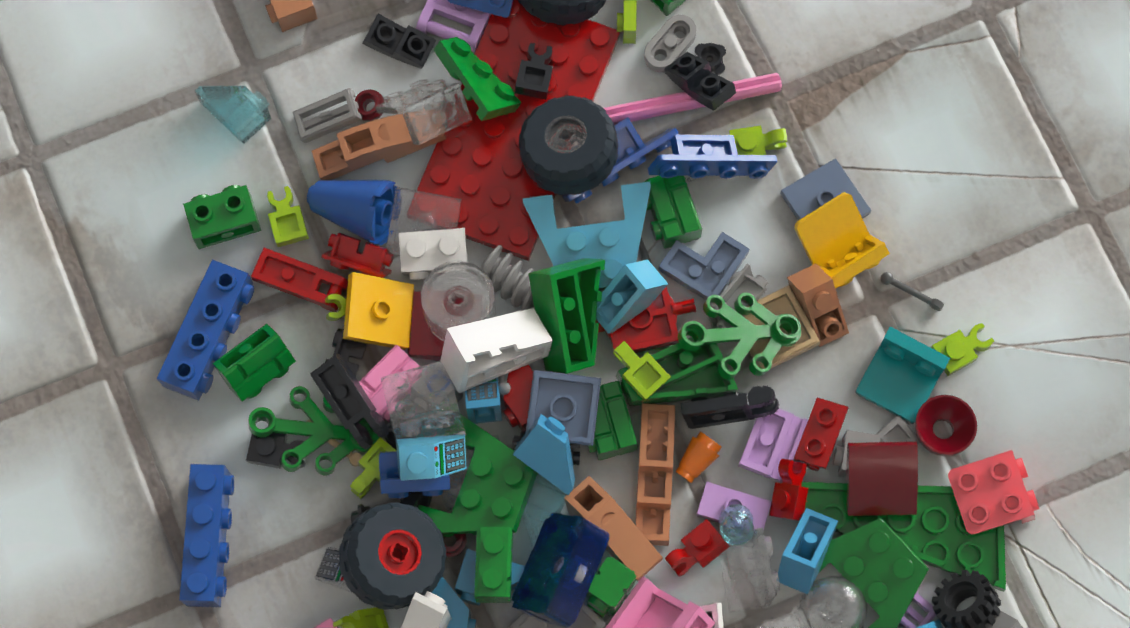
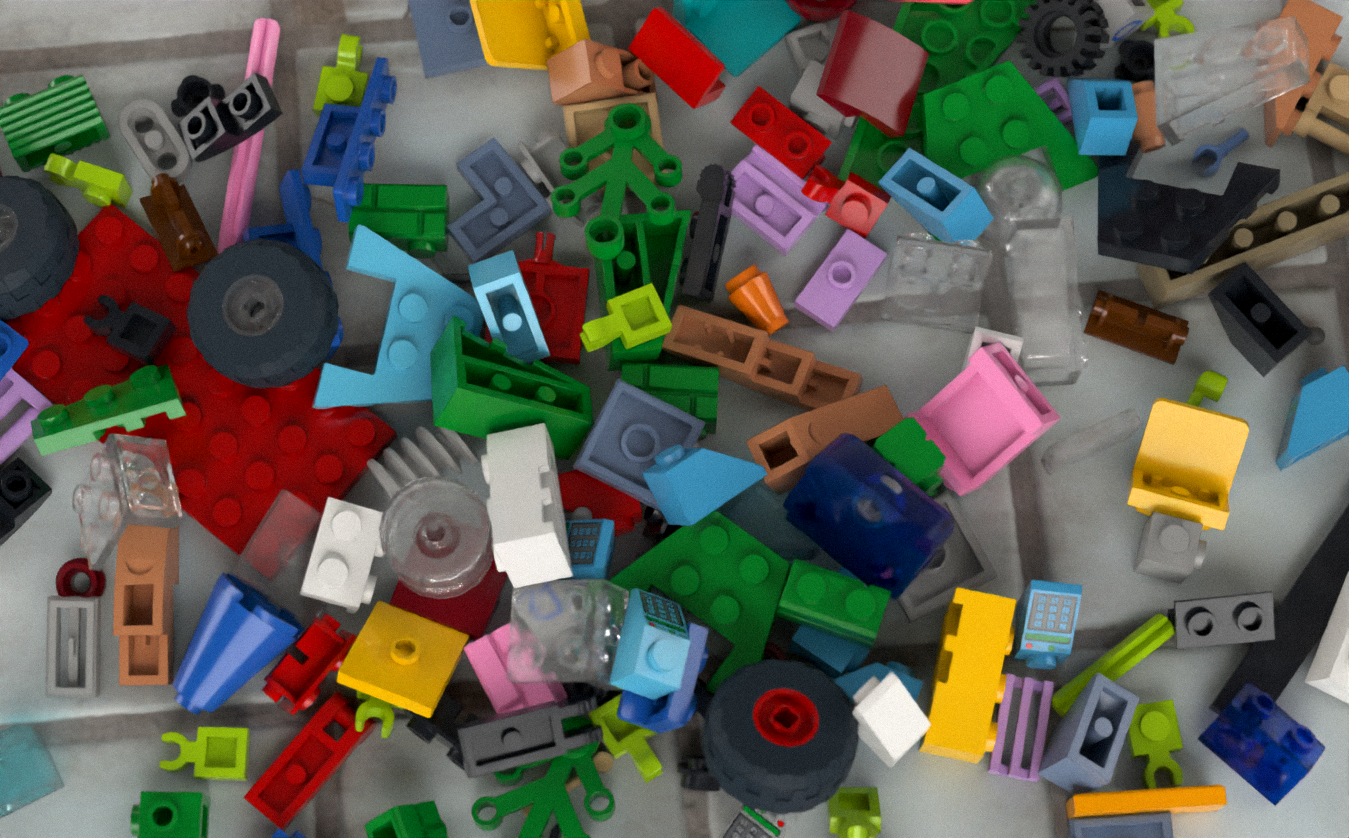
camera: 75 degrees left, 0 degrees up
red plate [665,519,730,577] -> none
clear light blue wheel [719,504,754,546] -> none
none -> reddish brown hinge [139,173,219,272]
none -> red panel [628,7,726,110]

